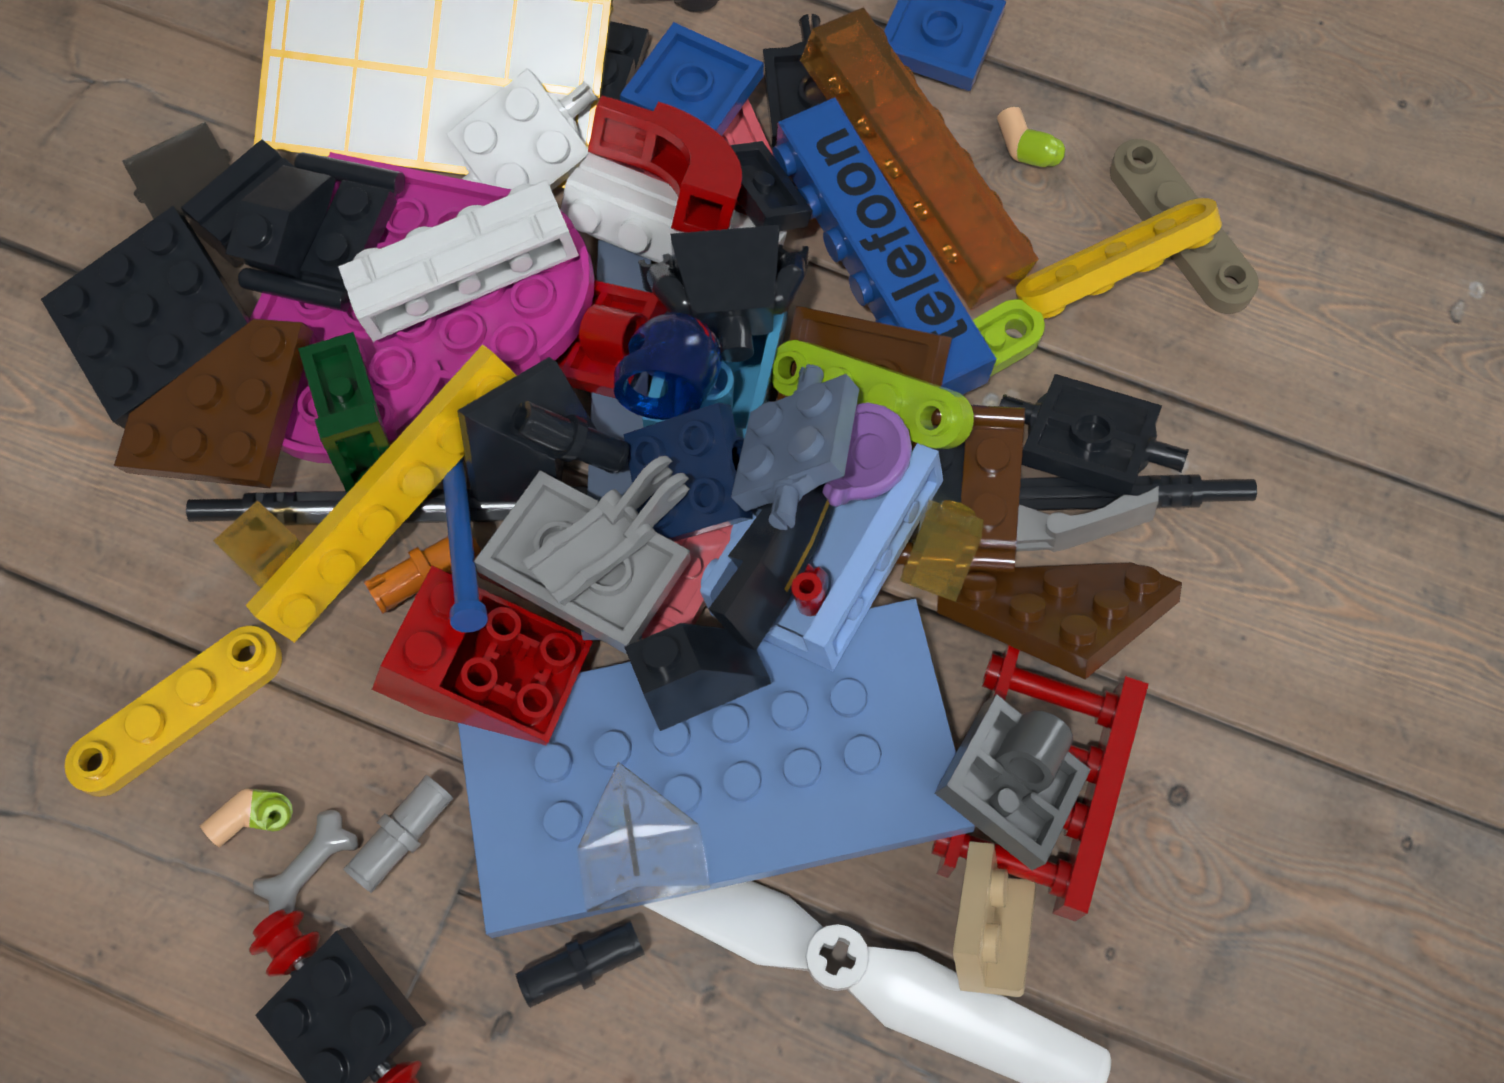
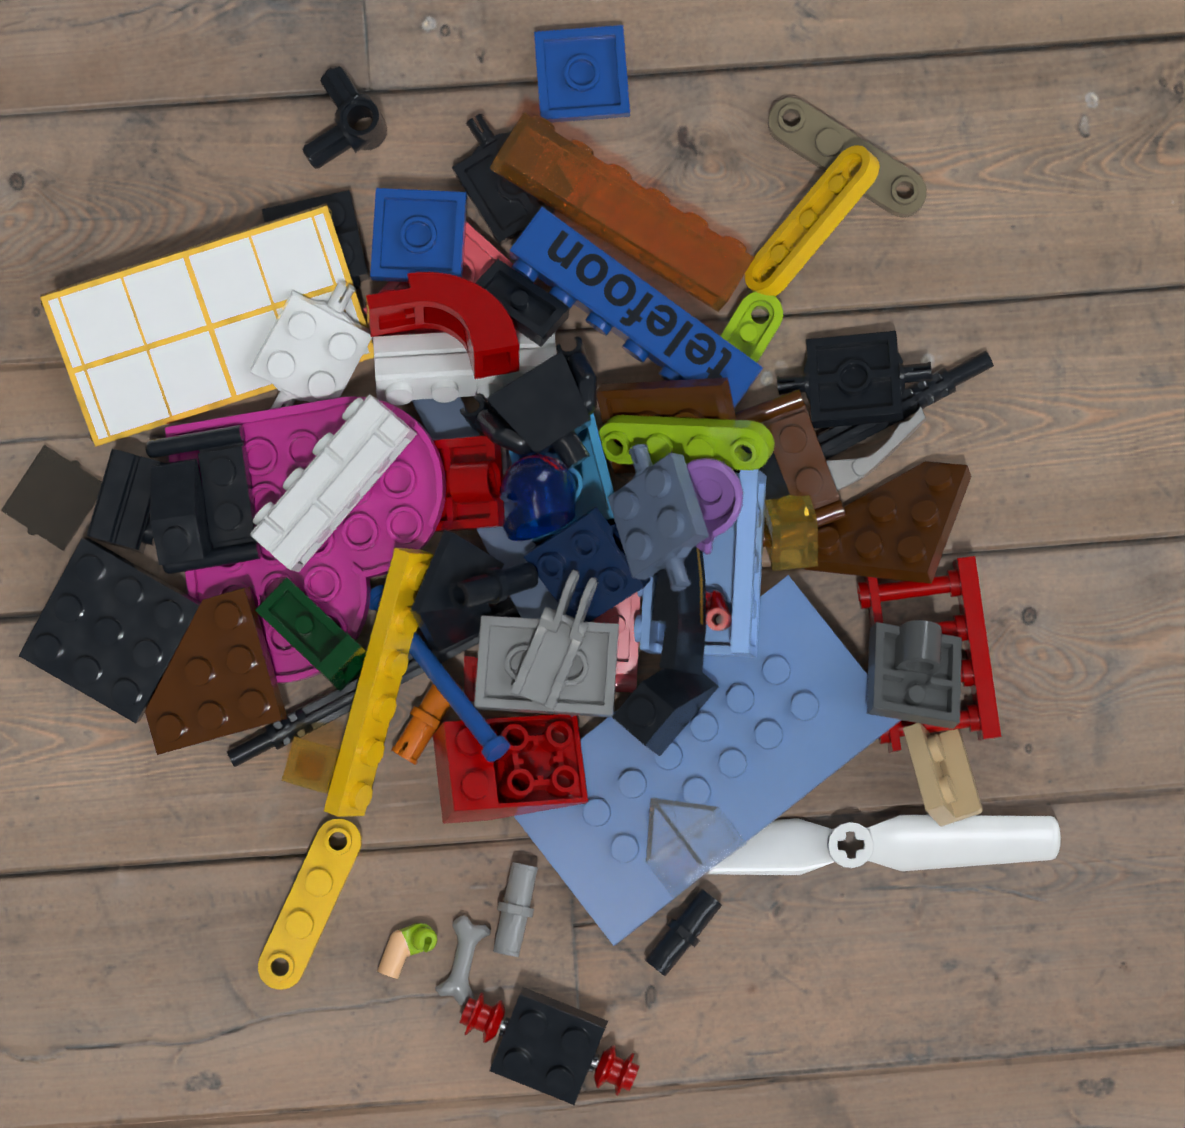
camera: 25 degrees left, 15 degrees up
lime arm [997,107,1065,167] -> none

